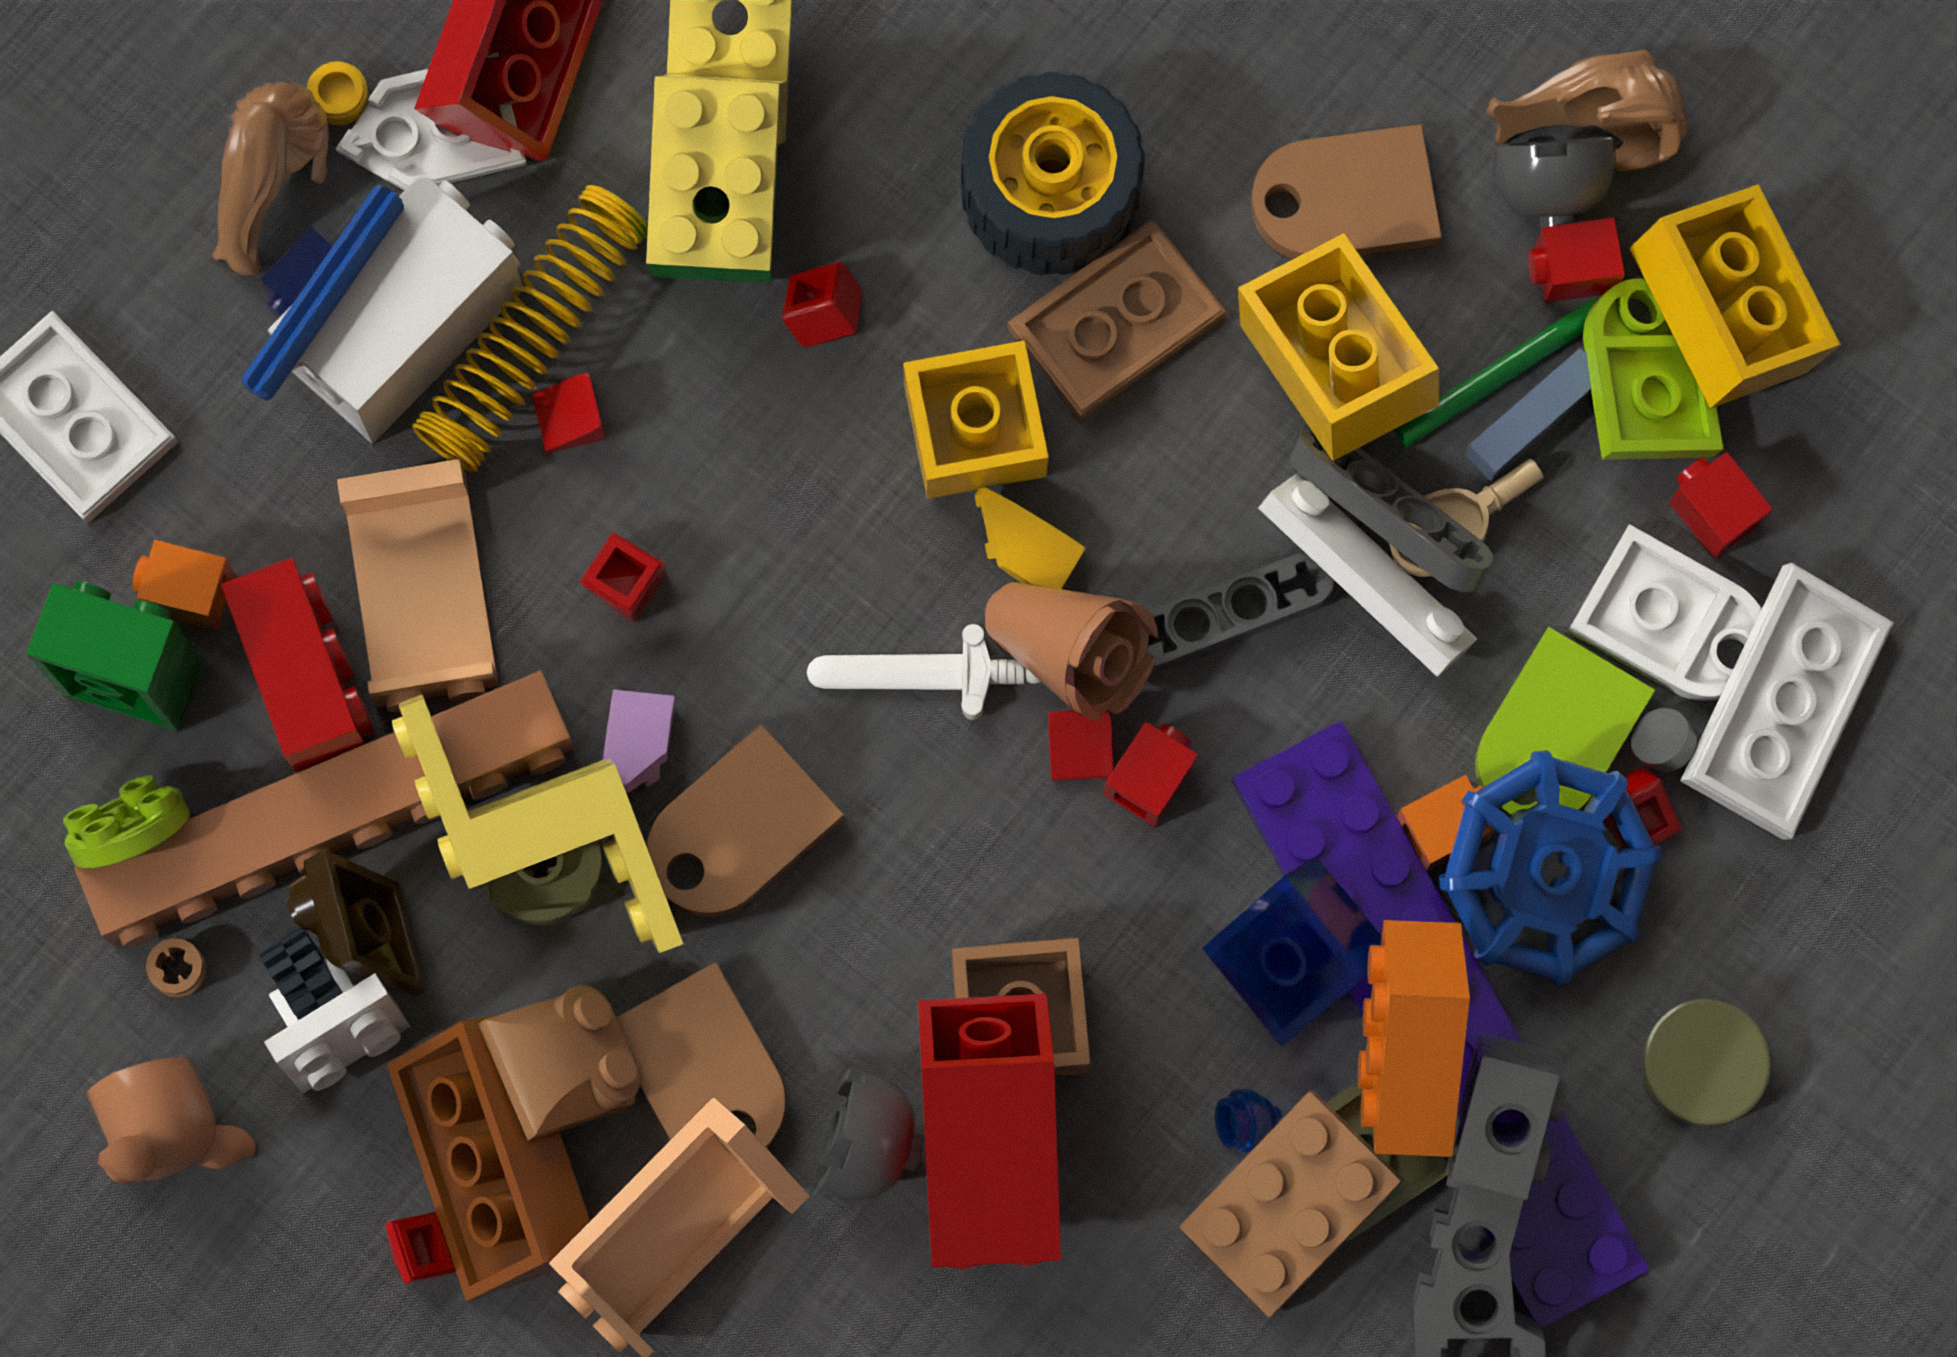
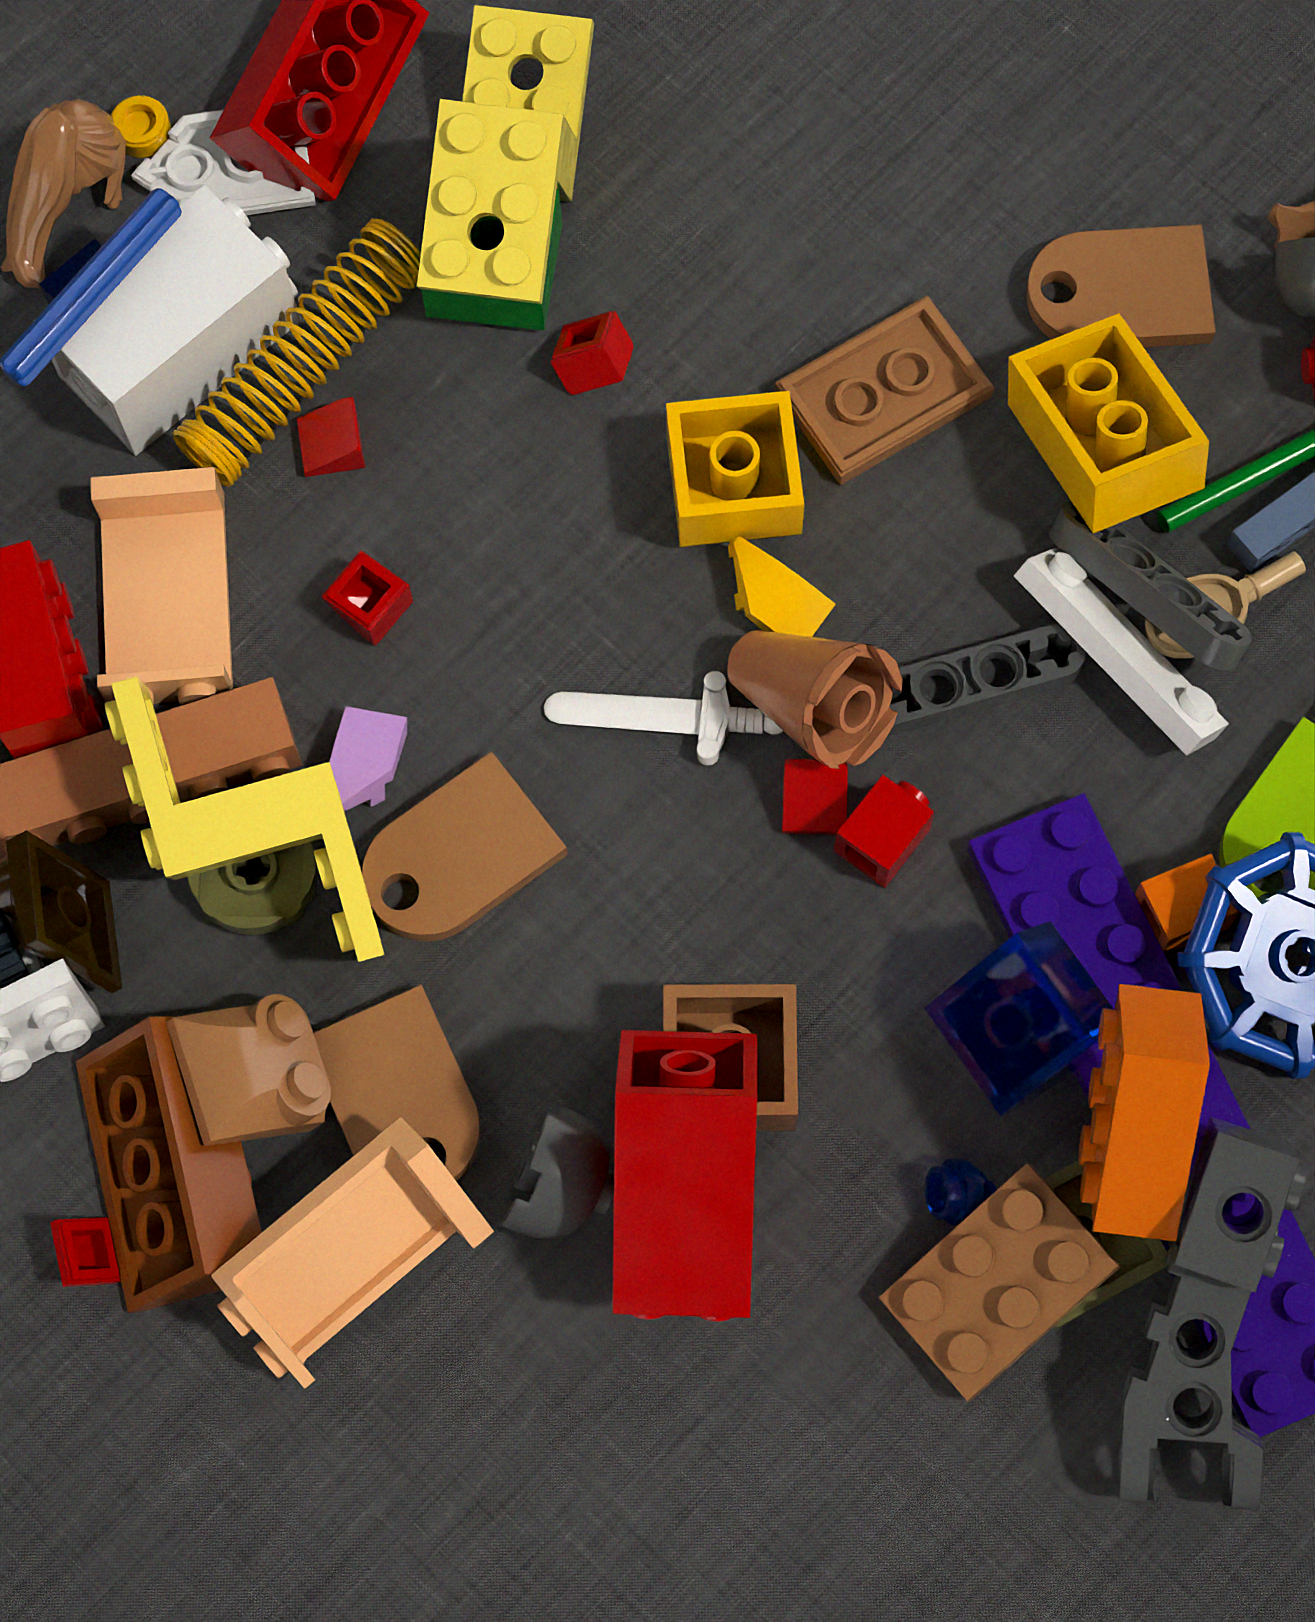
camera: 10 degrees right, 5 degrees down
wheel [960,71,1145,276] -> none

